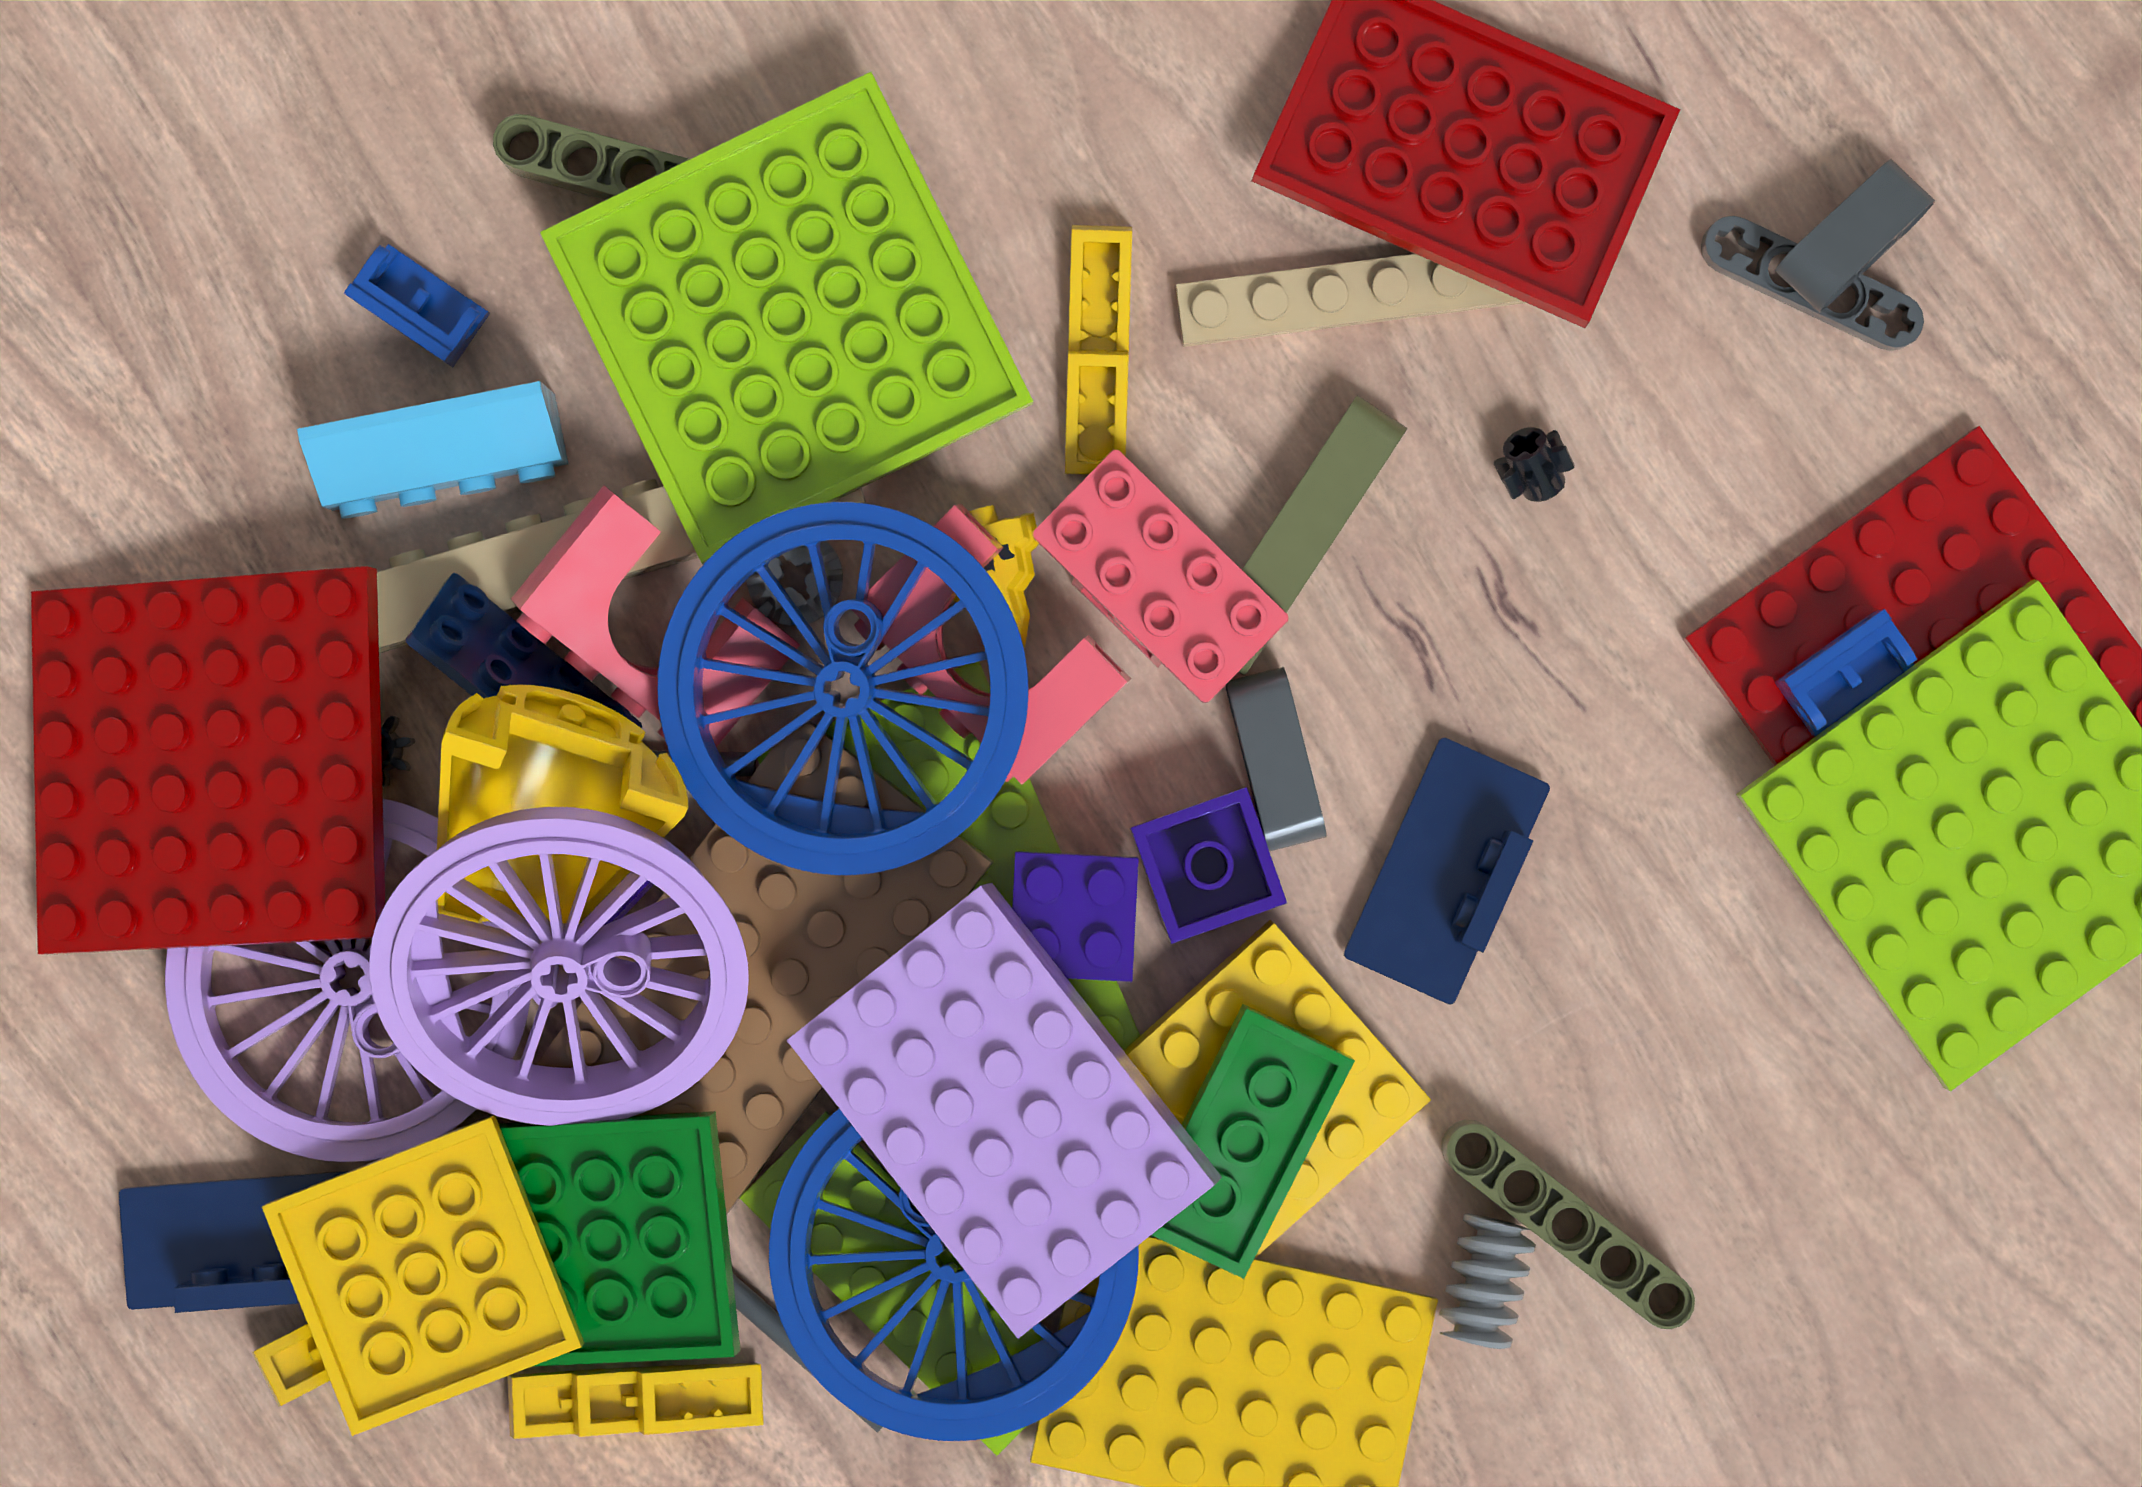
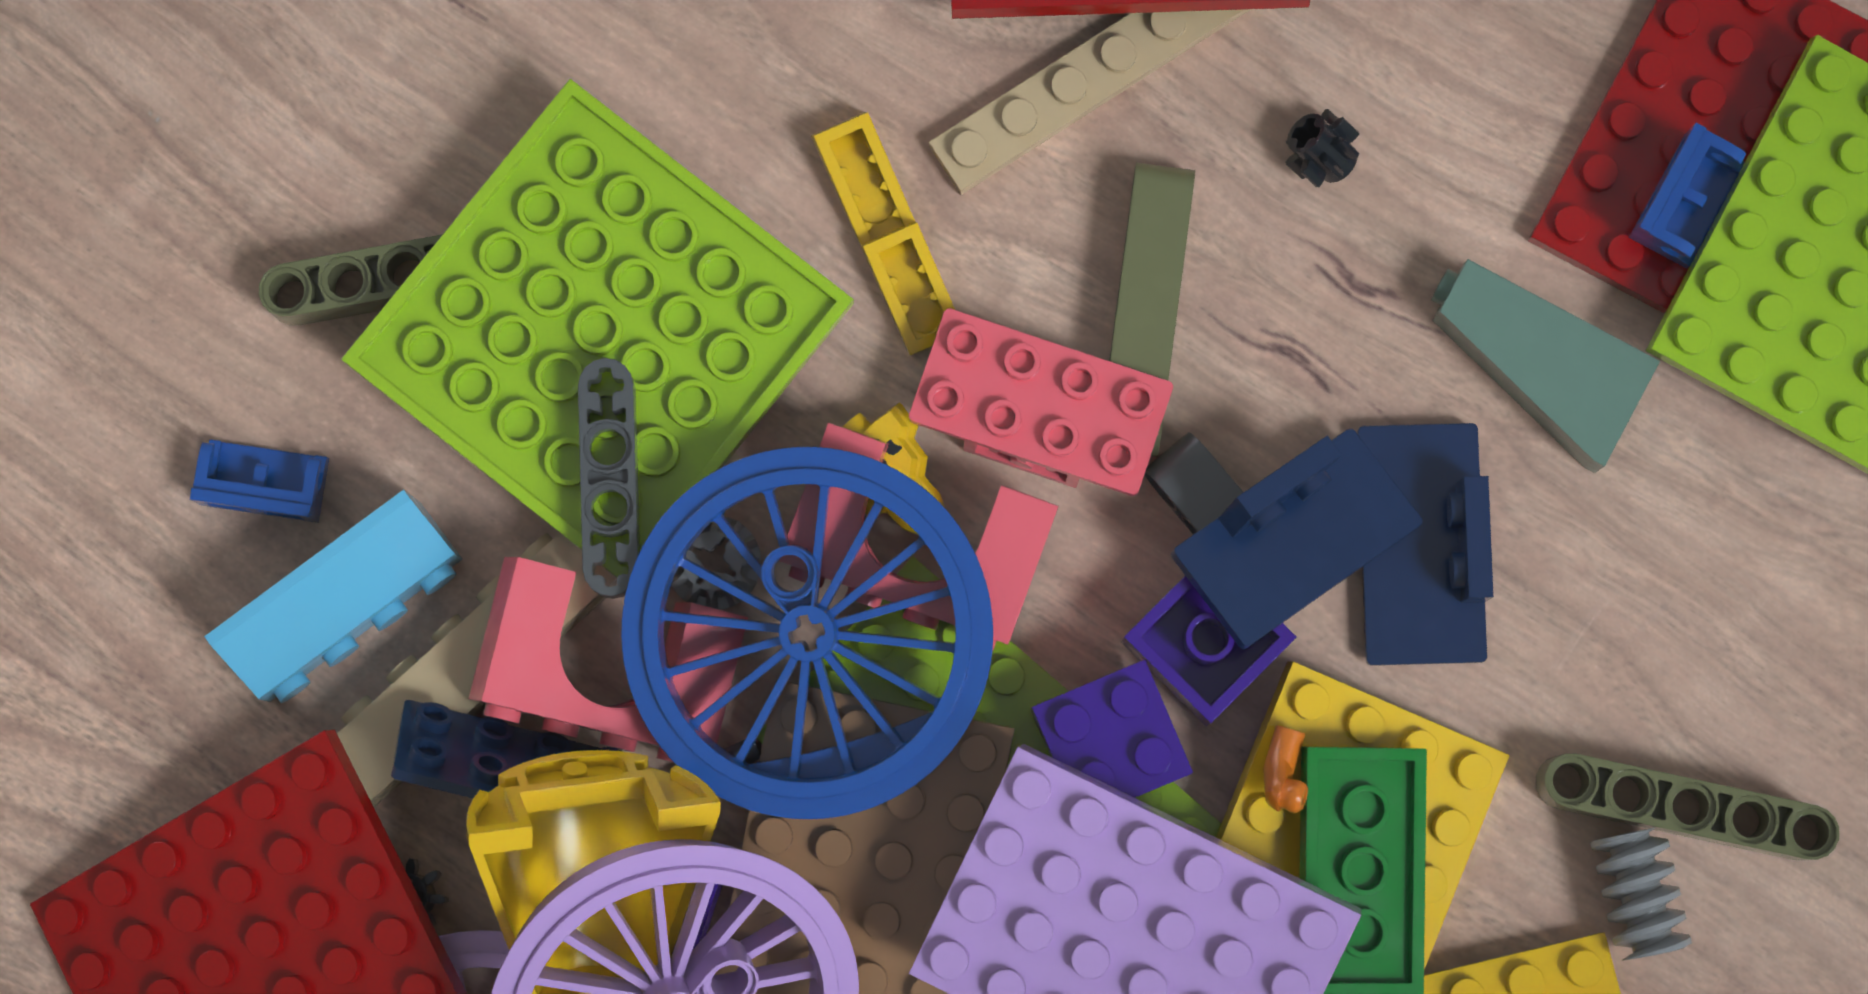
camera: 25 degrees left, 5 degrees down
none -> dark grey beam [578,358,640,599]
none -> dark blue bracket [1171,429,1423,649]
none -> orange arm [1263,725,1308,813]
none -> sand green slope [1431,259,1660,473]

